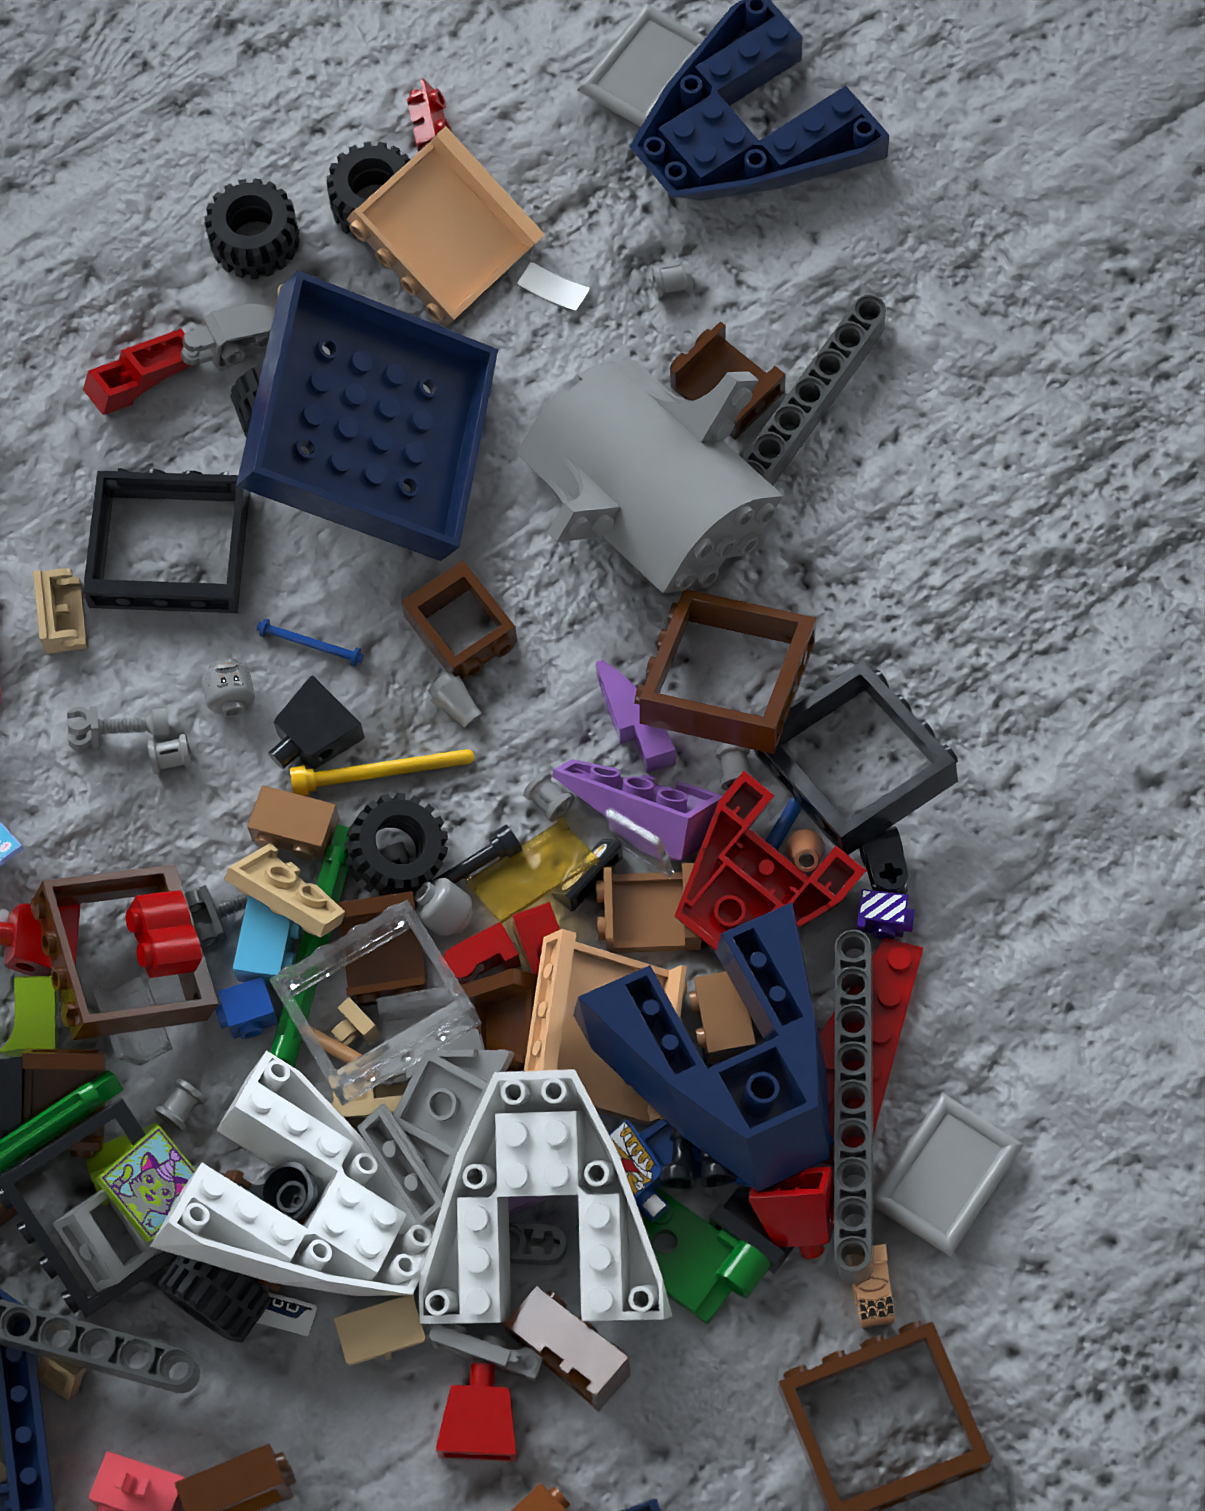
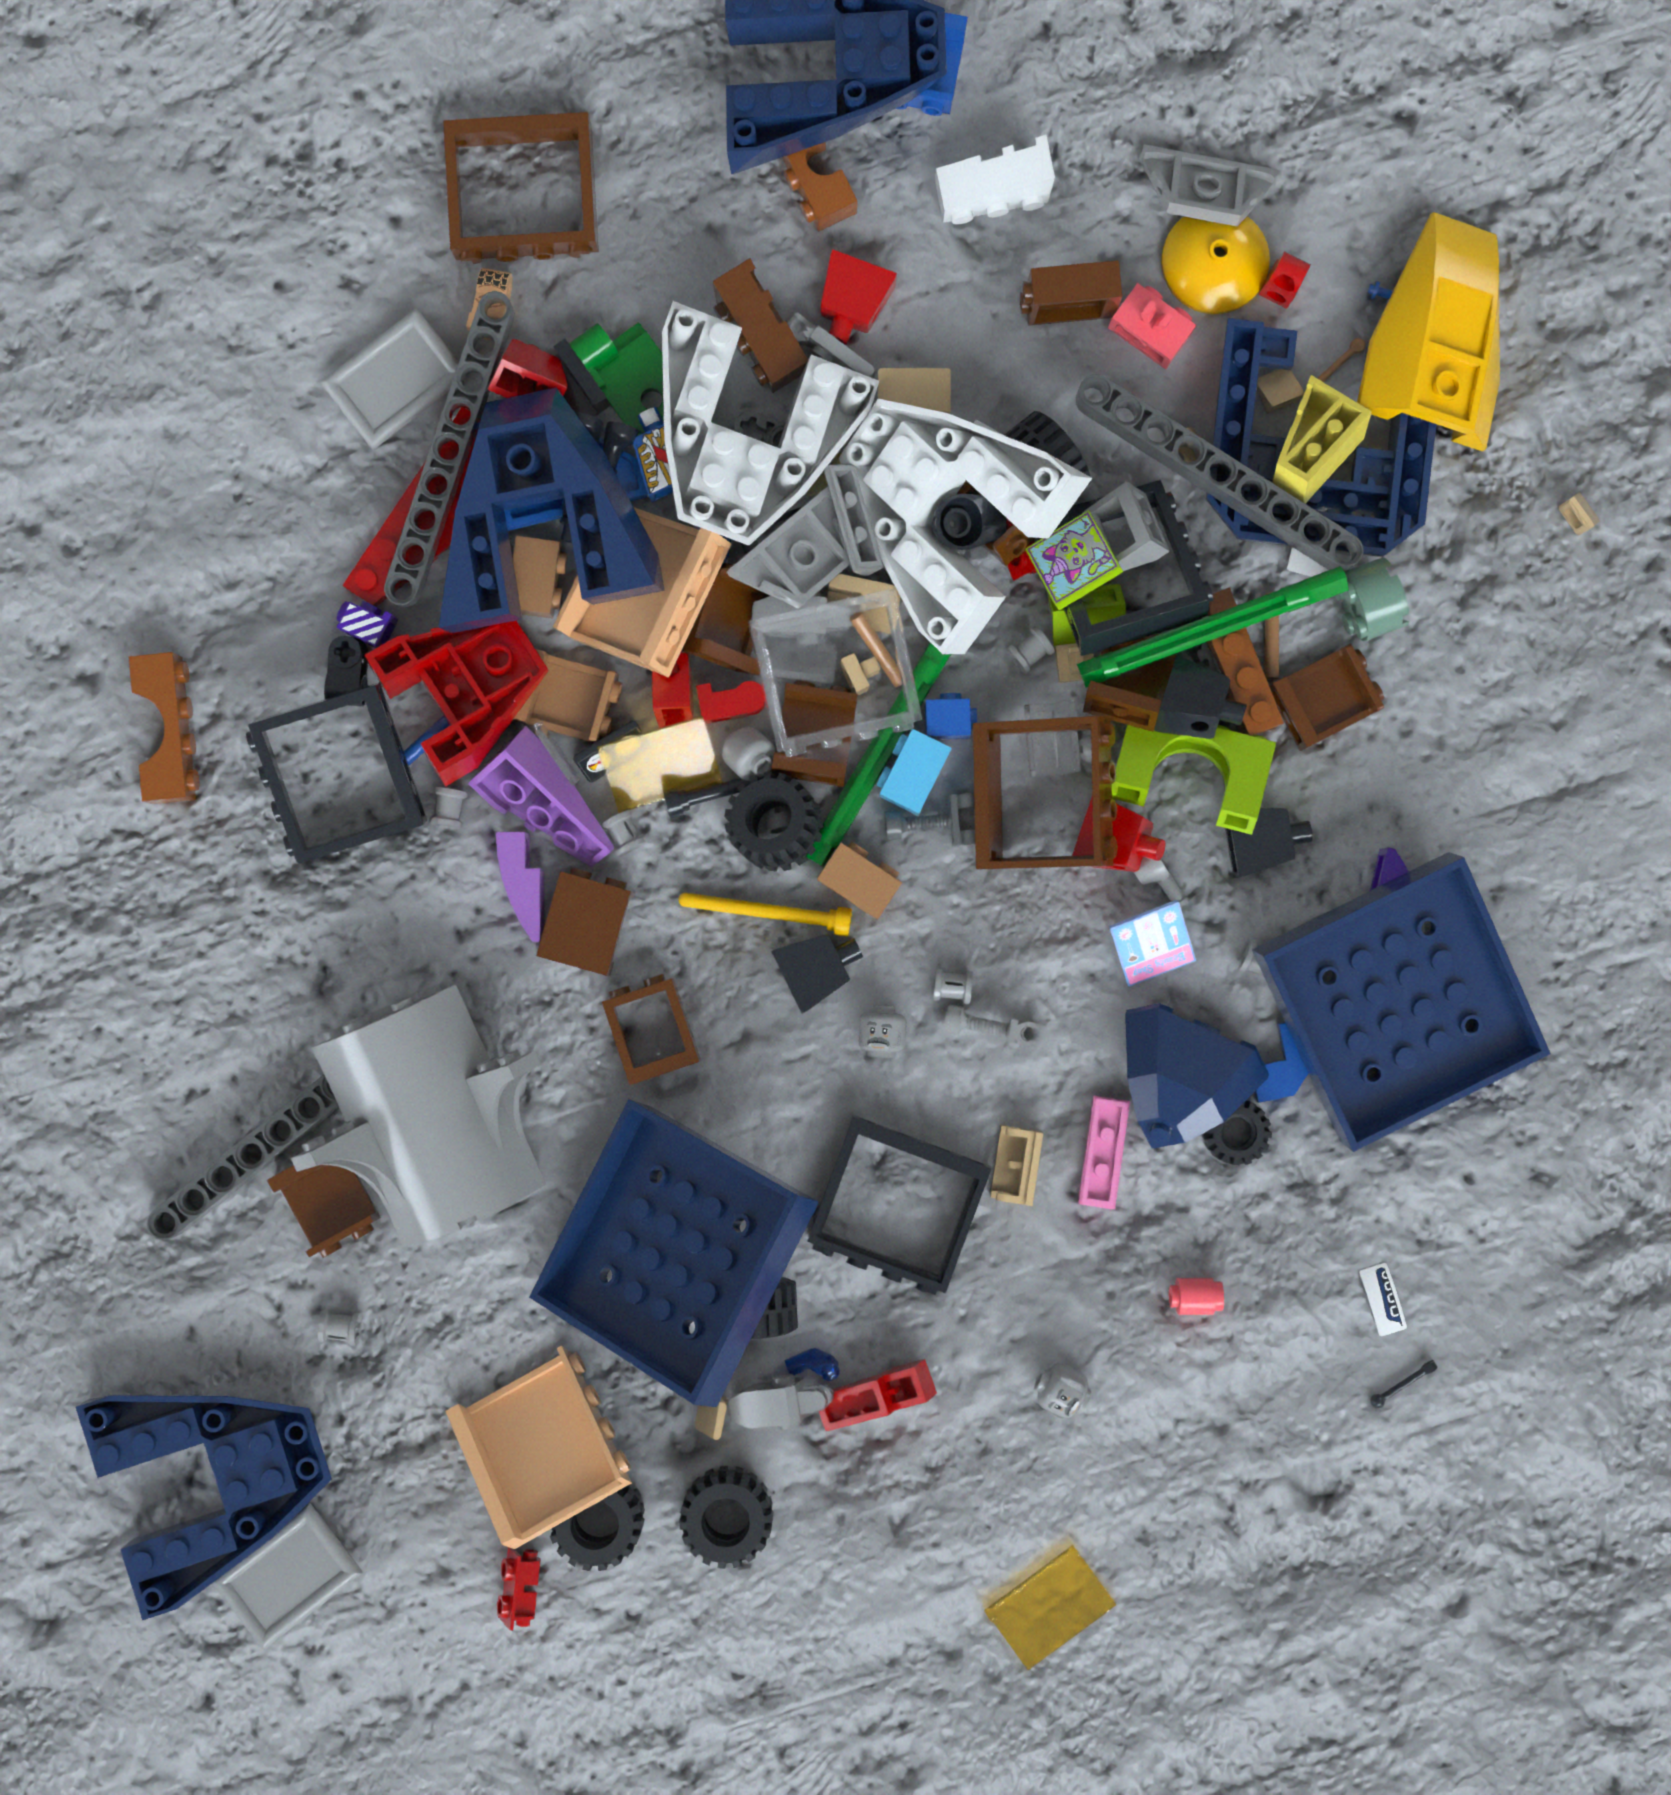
camera: 165 degrees left, 20 degrees up
red brick [126,890,202,978] -> none
tan wing [224,843,345,938] -> none
blue axle [257,618,364,667] -> none
light grey cone [428,671,482,729] -> none
white sticker [518,262,590,310] -> none
reddish brown window [634,589,816,754] -> none
nougat cone [786,829,825,872] -> none
none -> dark orange arch [128,652,200,804]
none -> reddish brown panel [536,867,634,976]
none -> clear blue arm [784,1348,840,1381]
none -> tan tile [1054,643,1094,683]

